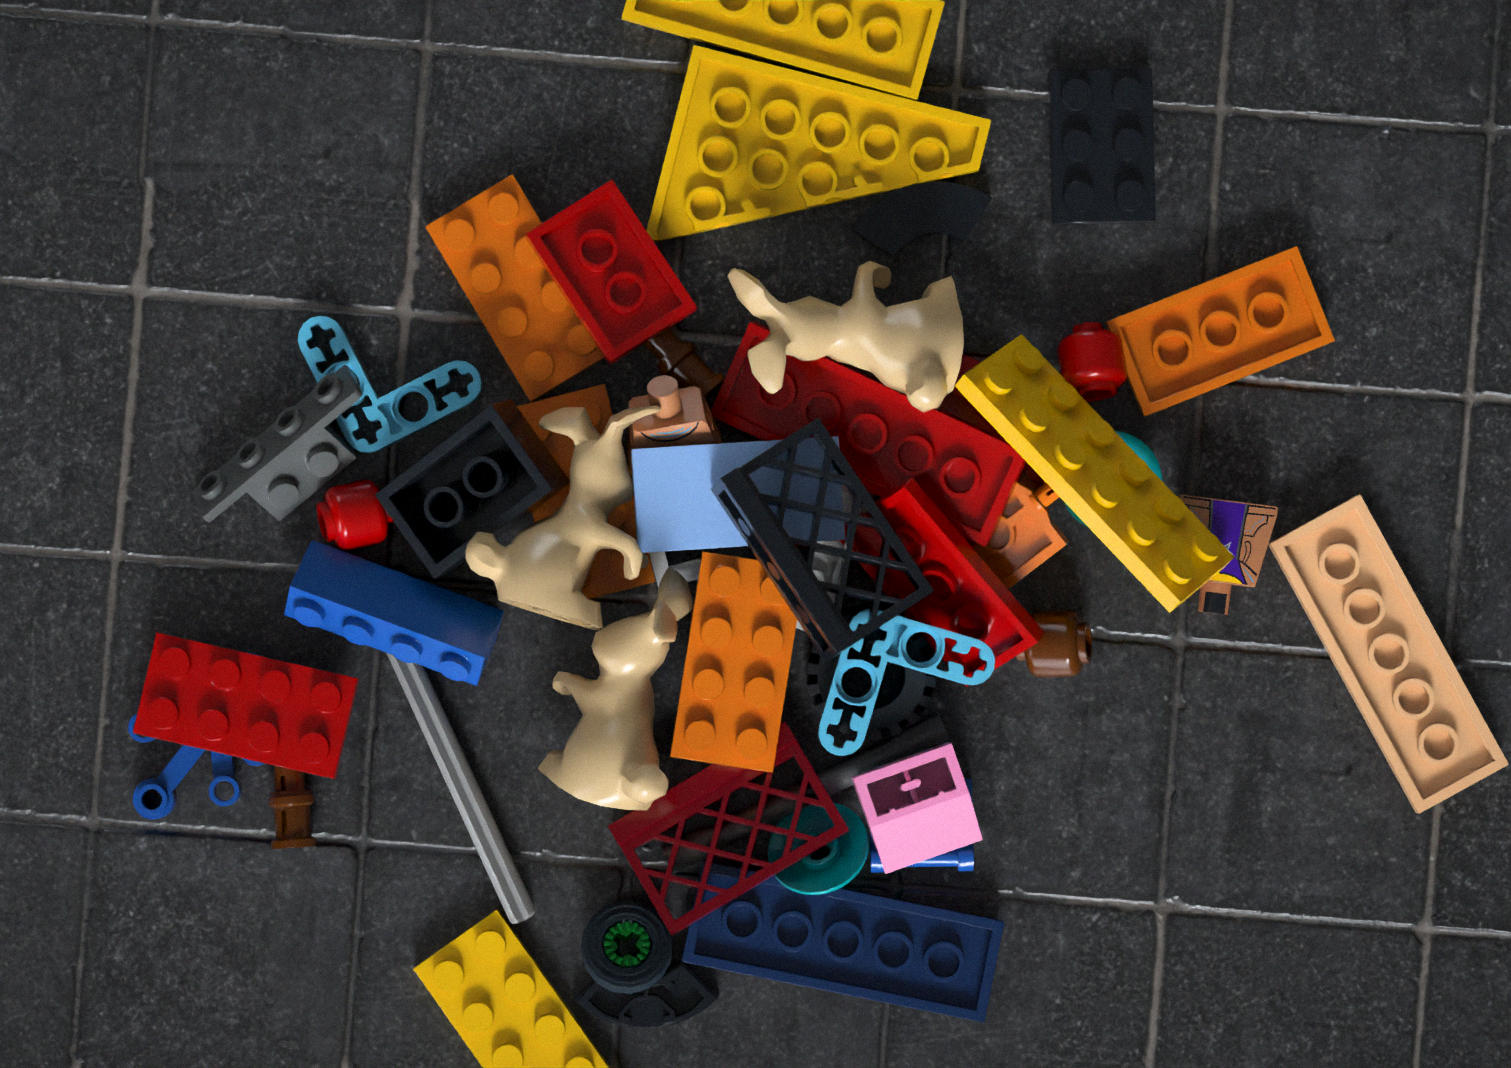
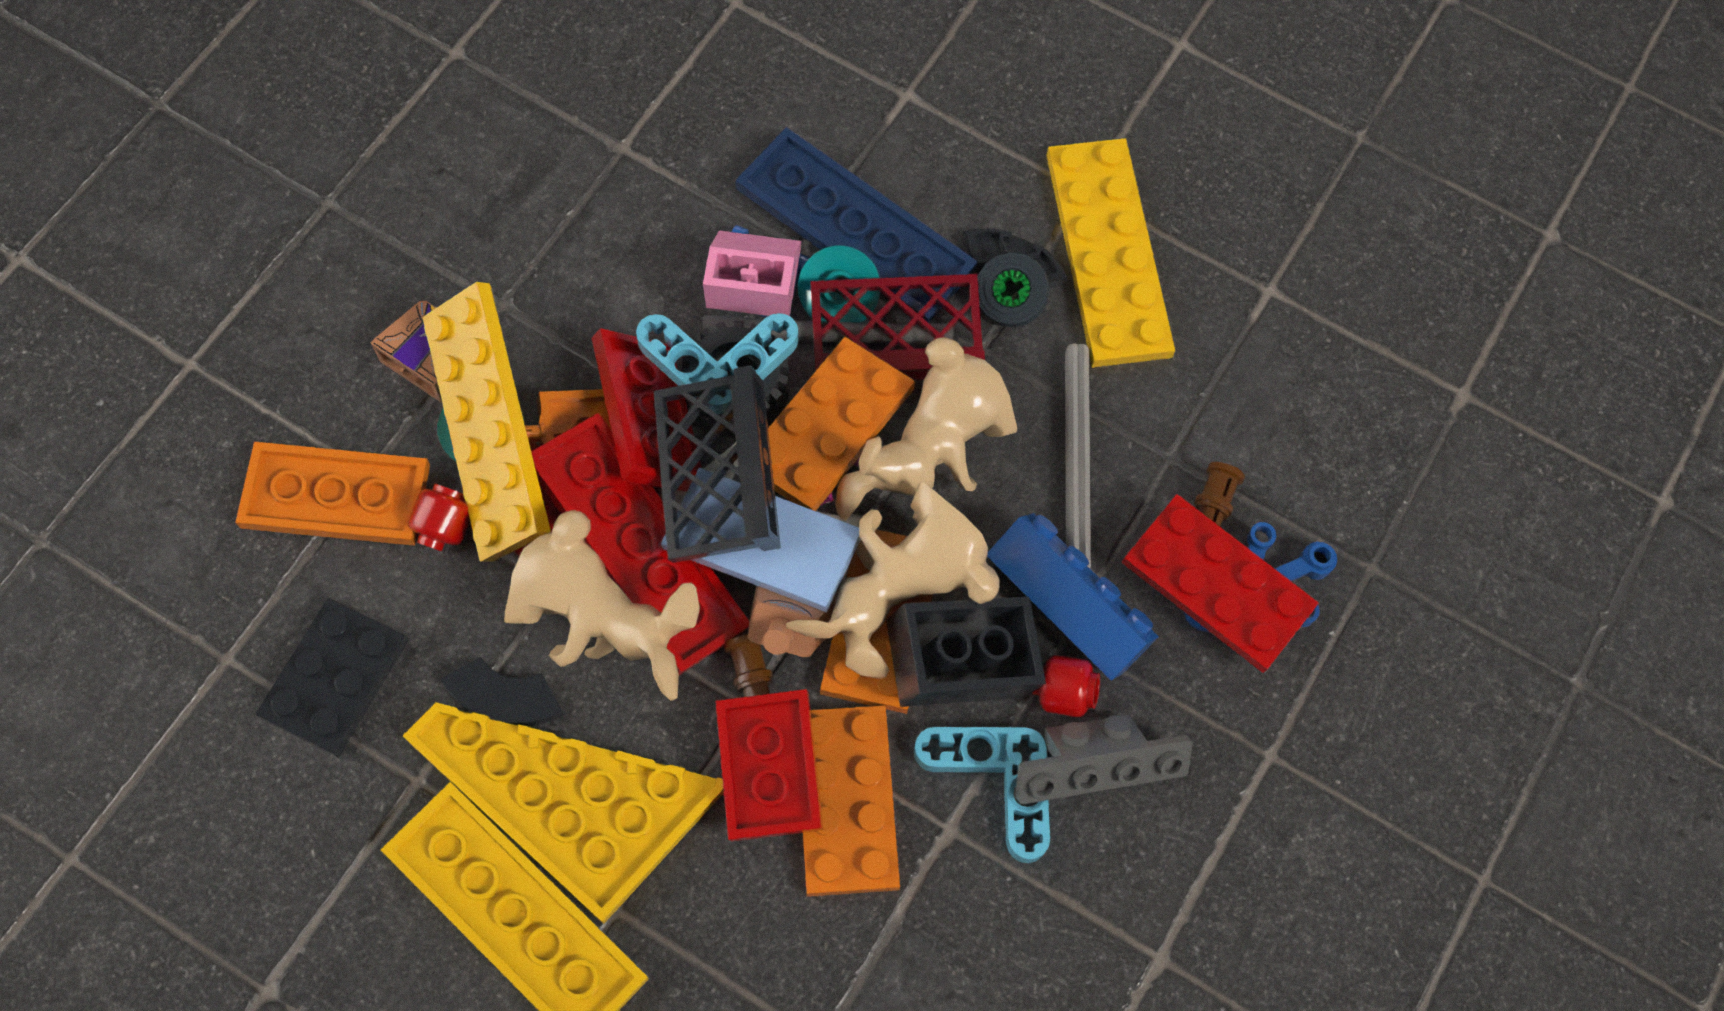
camera: 155 degrees left, 20 degrees down
reddish brown head [1016,610,1093,678] -> none
light nougat plate [1268,494,1509,814] -> none

